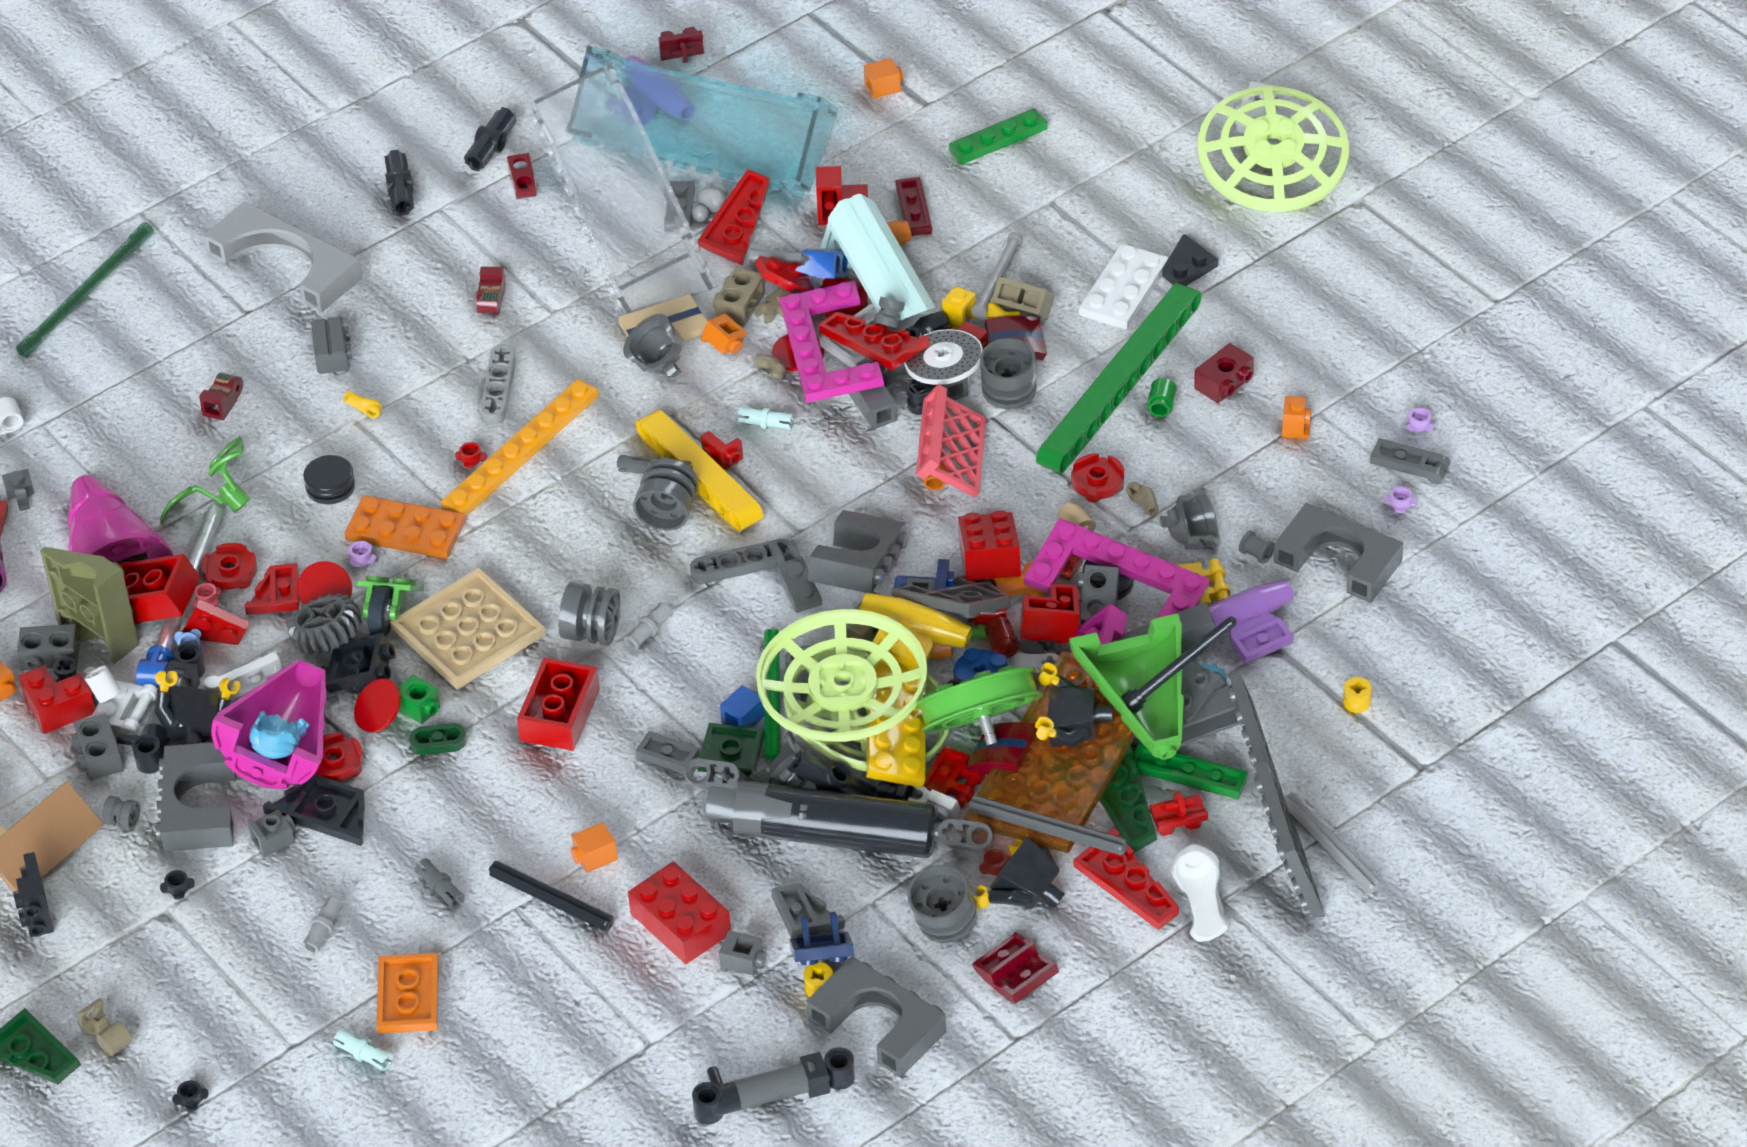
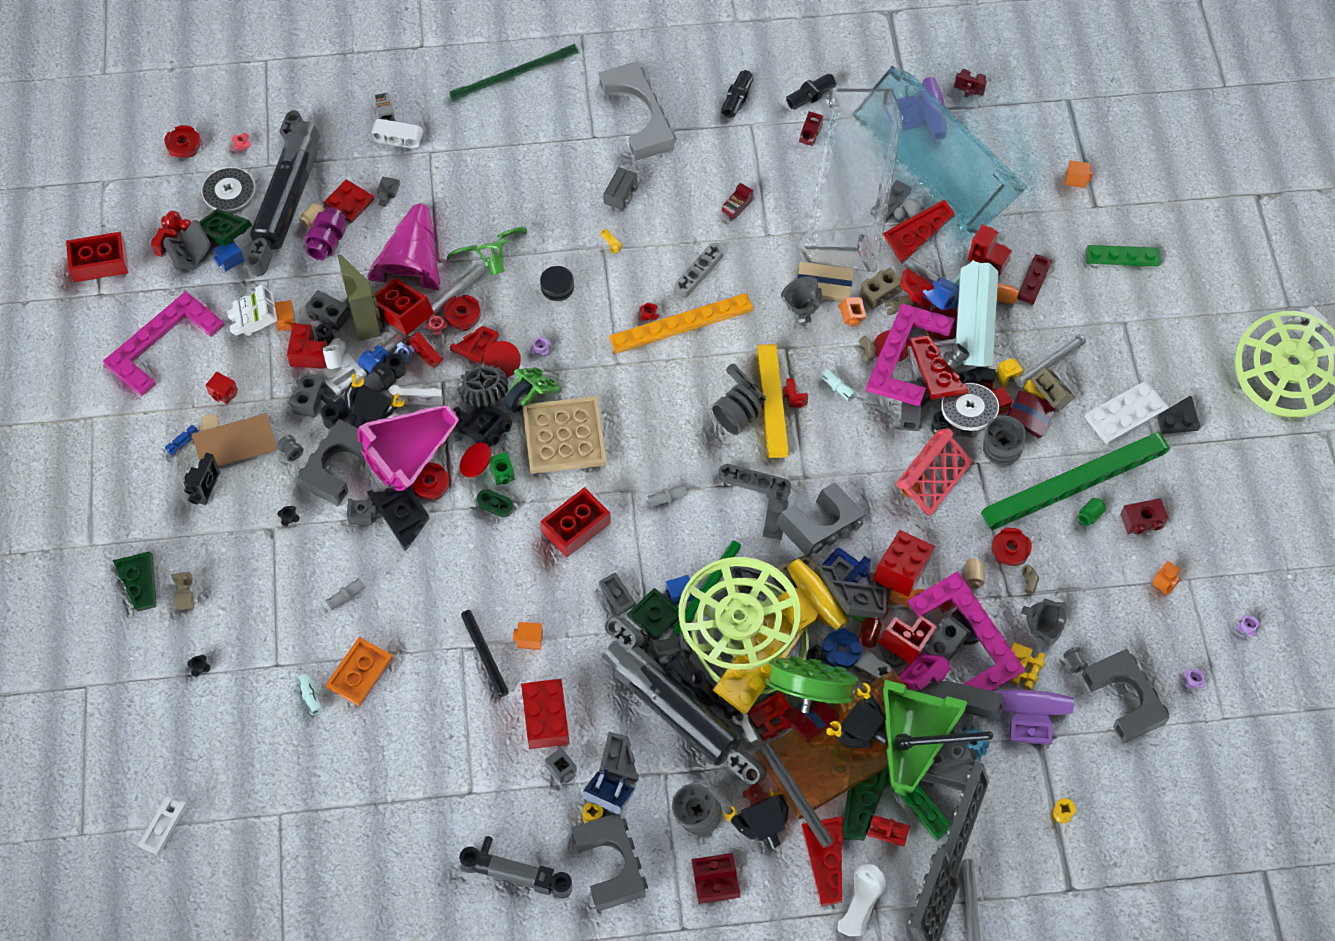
camera: 30 degrees right, 15 degrees up
dark red leg [199,372,243,421] -> none
medium azure hair [249,711,310,759] -> none
orange plate [344,495,466,559] -> none
dark grey pin [415,858,465,909] -> none
dark grey wheel [558,582,621,646] -> none
dark grey plate [1370,438,1451,485] -> none

